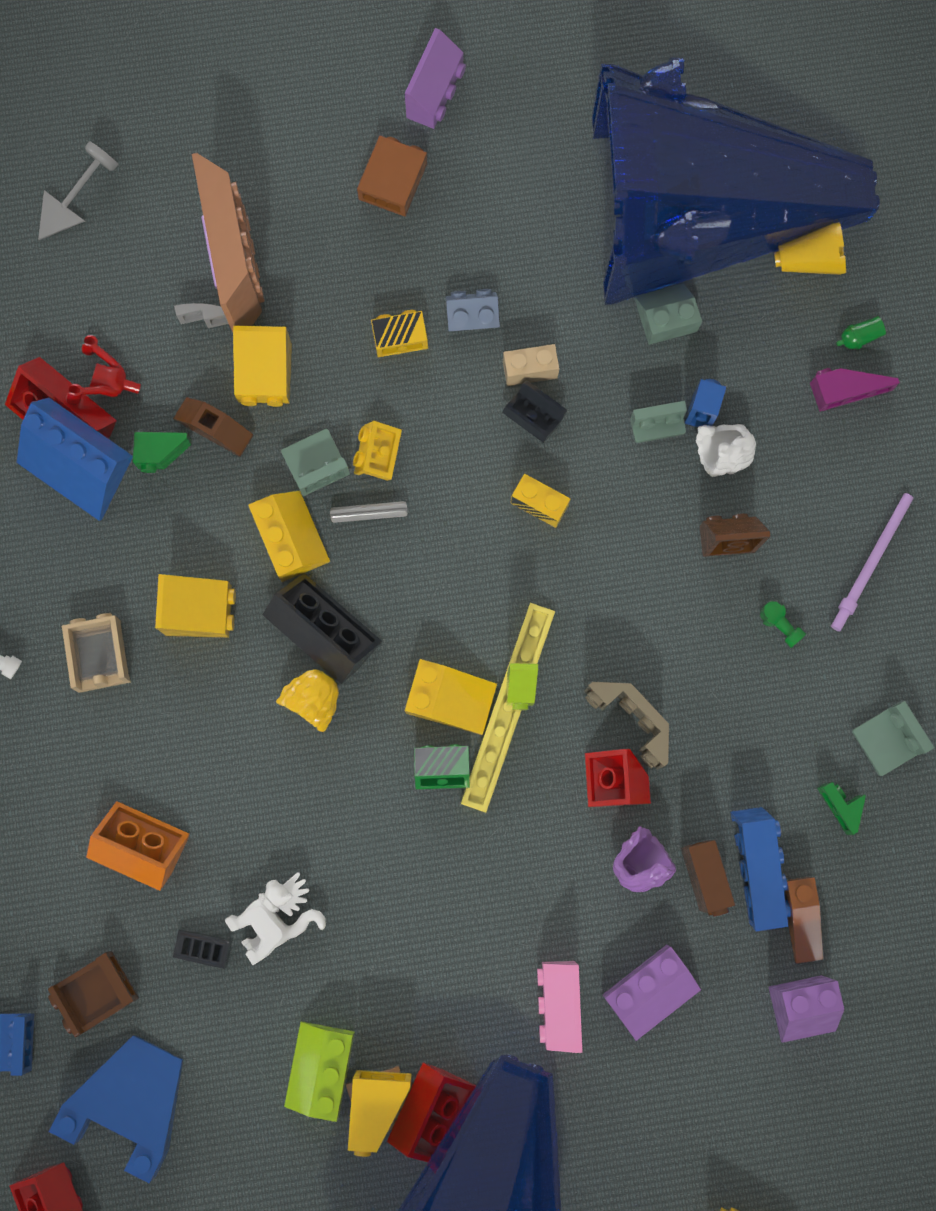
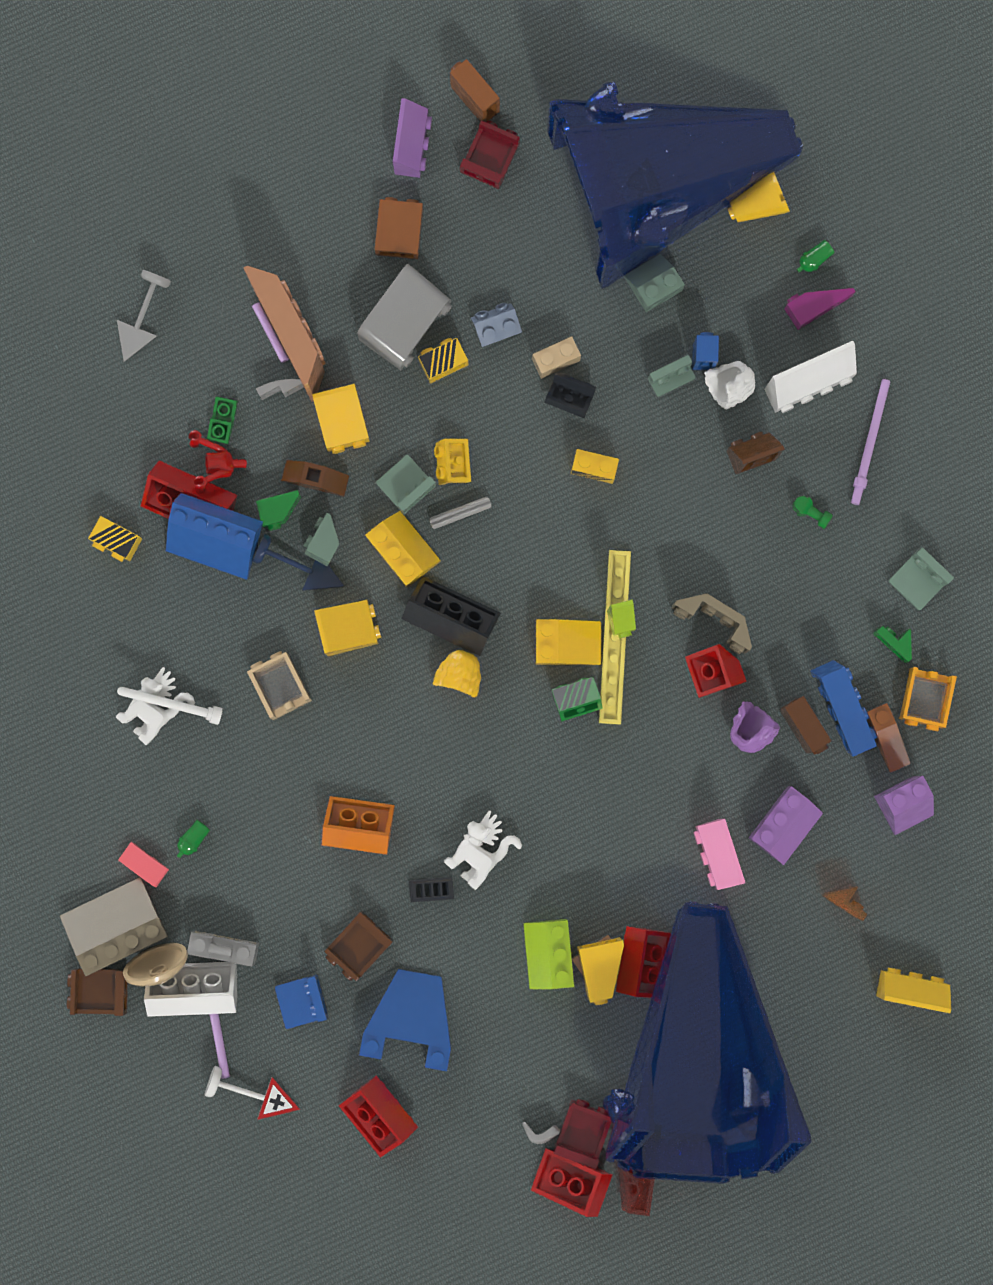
camera: 15 degrees left, 5 degrees up
none -> green slope [207,396,238,444]
none -> dark blue piece [253,534,344,591]
none -> sand green slope [304,513,339,566]
none -> light grey windscreen [357,264,452,370]
none -> dark orange brick [450,59,500,122]
none -> dark red panel [460,120,520,189]
none -> white slope [764,341,857,413]
none -> clear orange slope [823,886,867,921]
none -> window [899,667,957,731]

